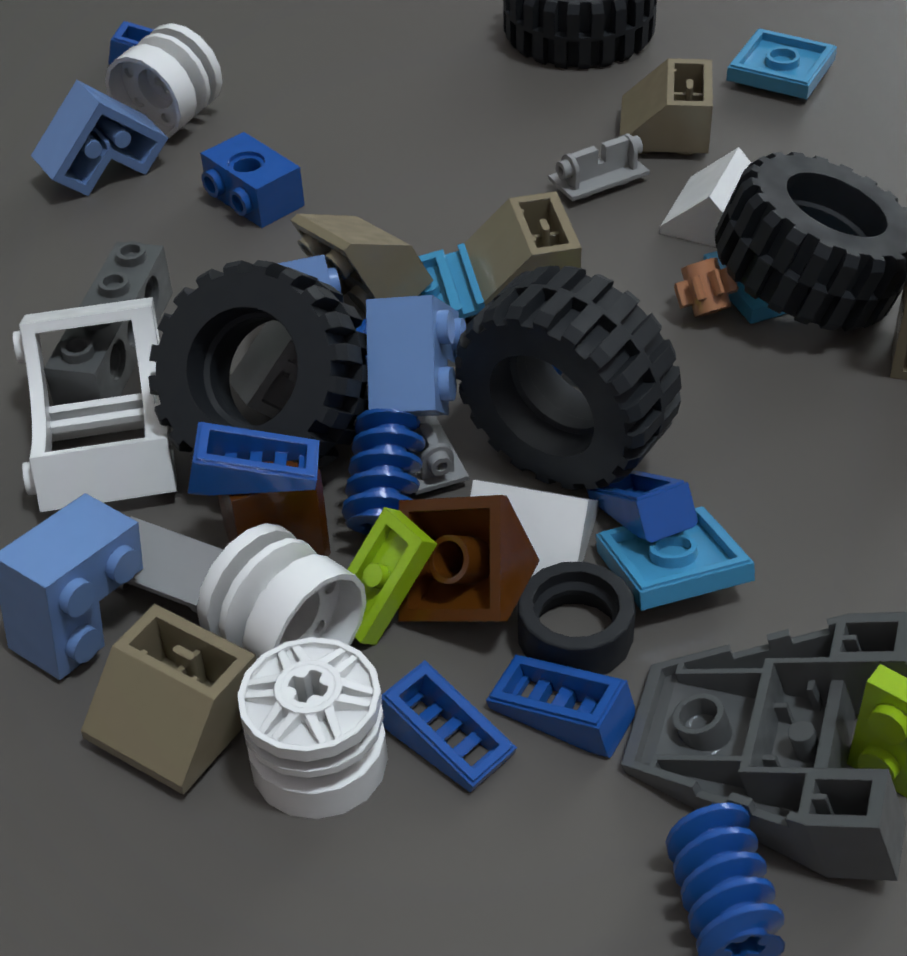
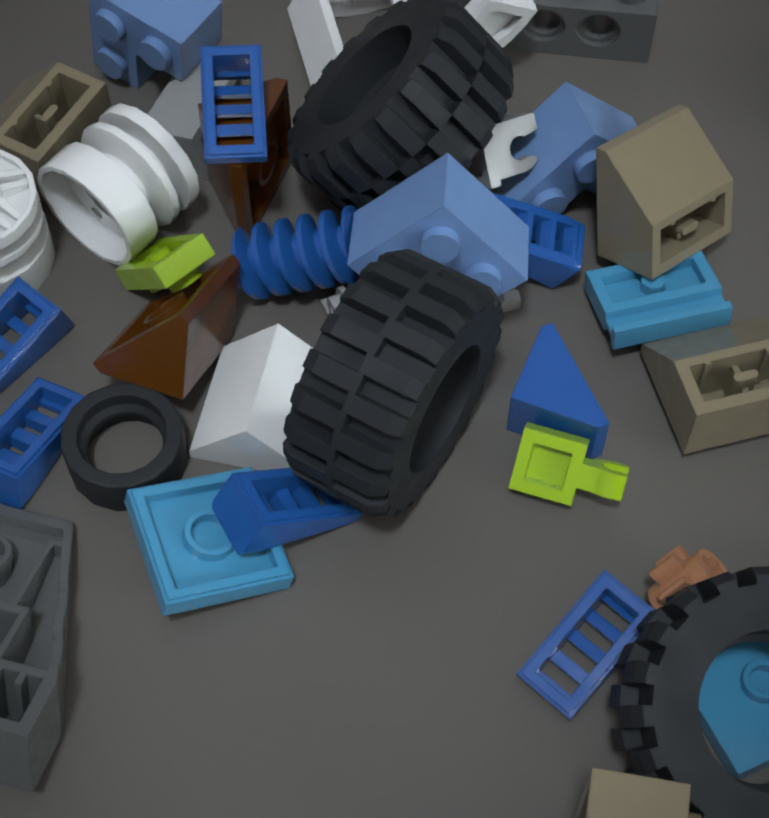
camera: 85 degrees right, 15 degrees up
none -> blue slope [516,569,655,721]

